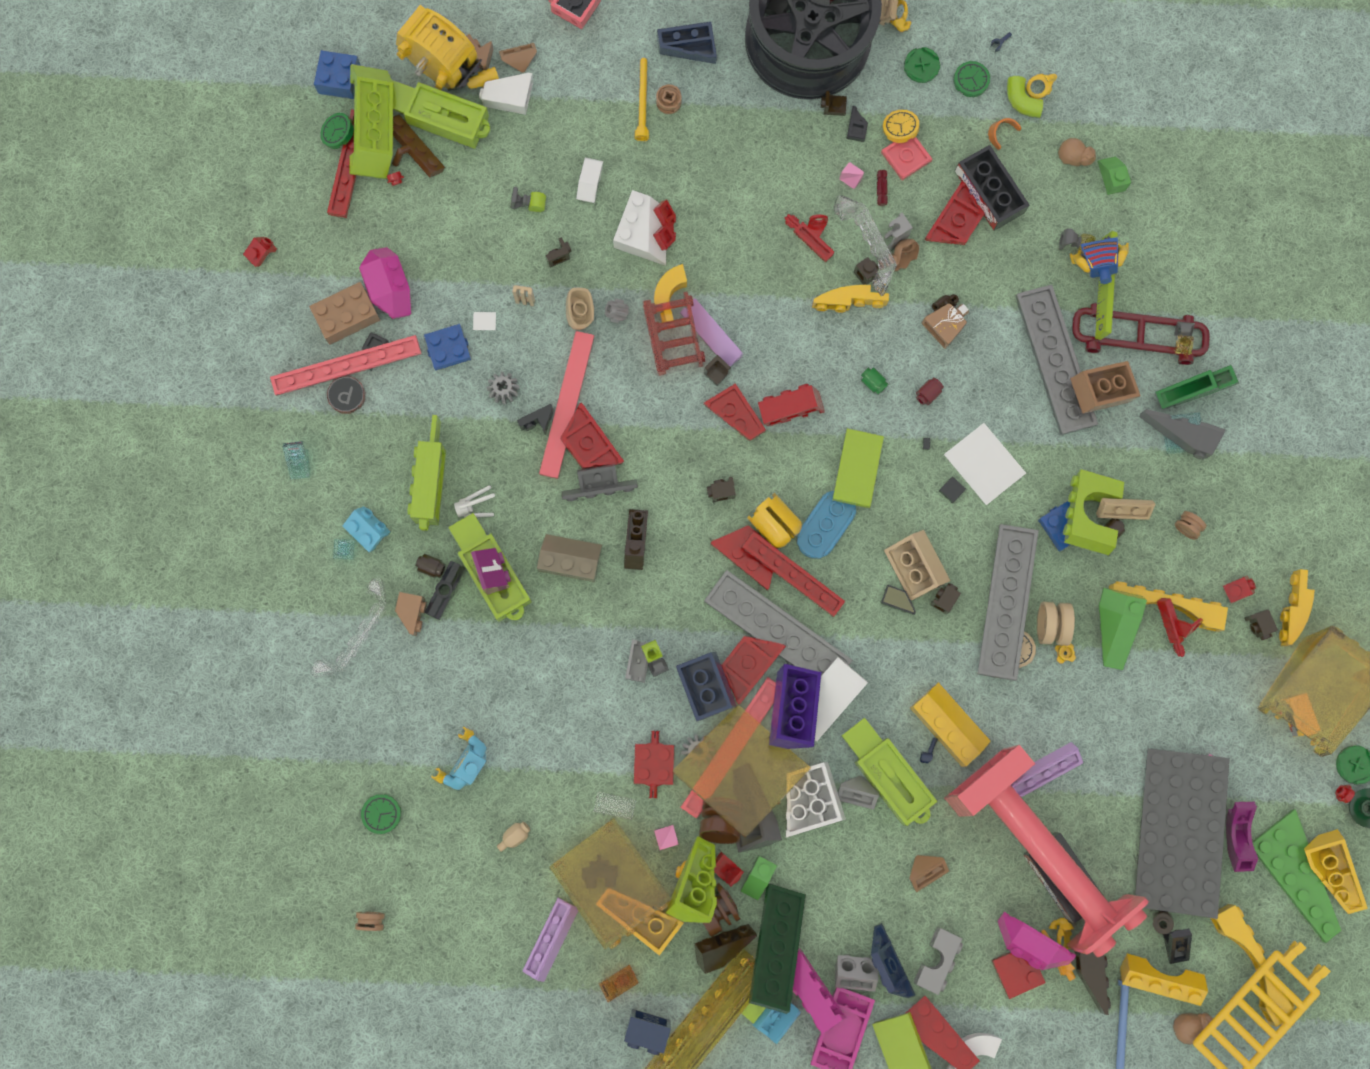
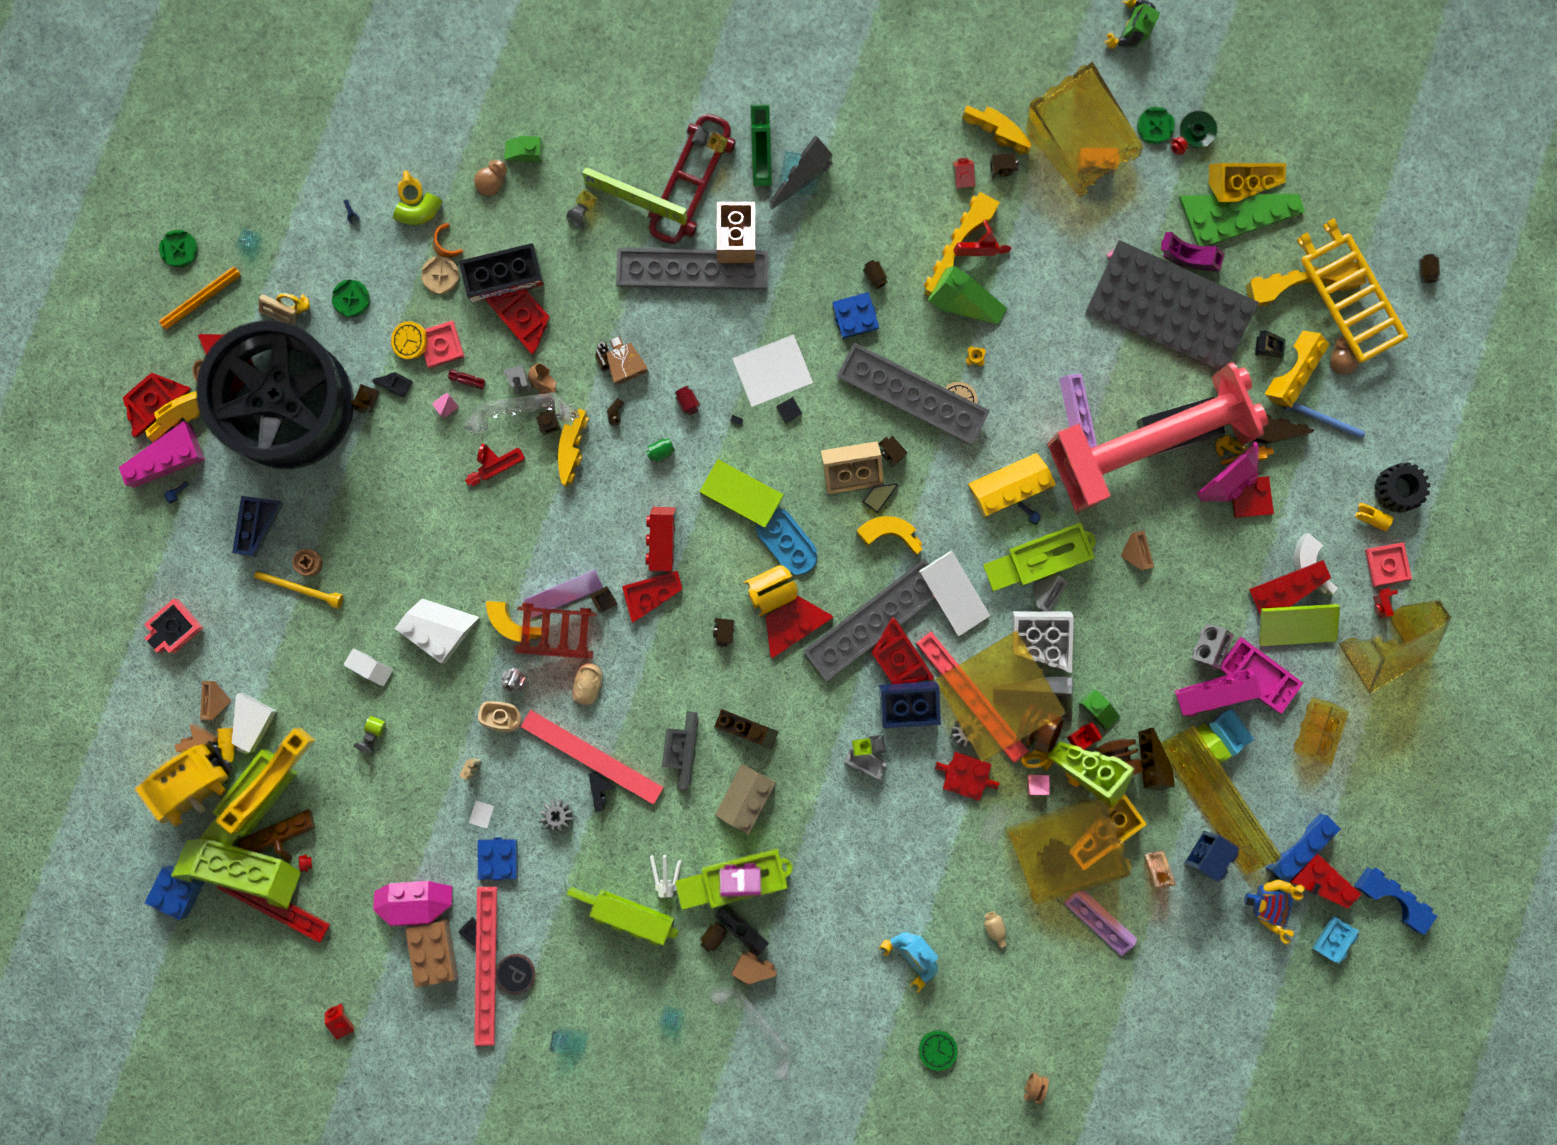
camera: 70 degrees left, 5 degrees up
green tile [320,113,354,149] -> none
medium azure bracket [343,506,390,552] -> none
dark brown bracket [546,237,572,268] -> none
red wing [560,402,624,469] -> none
red tile [653,199,676,251] -> none
red plate [741,531,845,617] -> none
dark green plate [749,883,806,1014] -> none
dark purple slope [769,664,822,749] -> none
dark blue wing [871,923,916,998] -> none
light grey arch [913,927,963,995] -> none
green tile [953,61,990,97] -> none
tan wheel [1037,601,1075,646] -> none
lime arch [1063,469,1125,556] -> none
torso [1070,237,1129,284] -> none
tan tile [1096,498,1156,520] -> none
dark brown brick [1153,911,1174,934] -> none
medium nougat wheel [1175,511,1207,540] -> none
none -> yellow arch [216,728,315,834]
none -> tan tile [421,256,460,294]
none -> tan piece [572,663,603,705]
none -> dark brown arm [607,398,625,426]
none -> yellow arch [856,516,923,556]
none -> yellow piece [1021,749,1053,770]

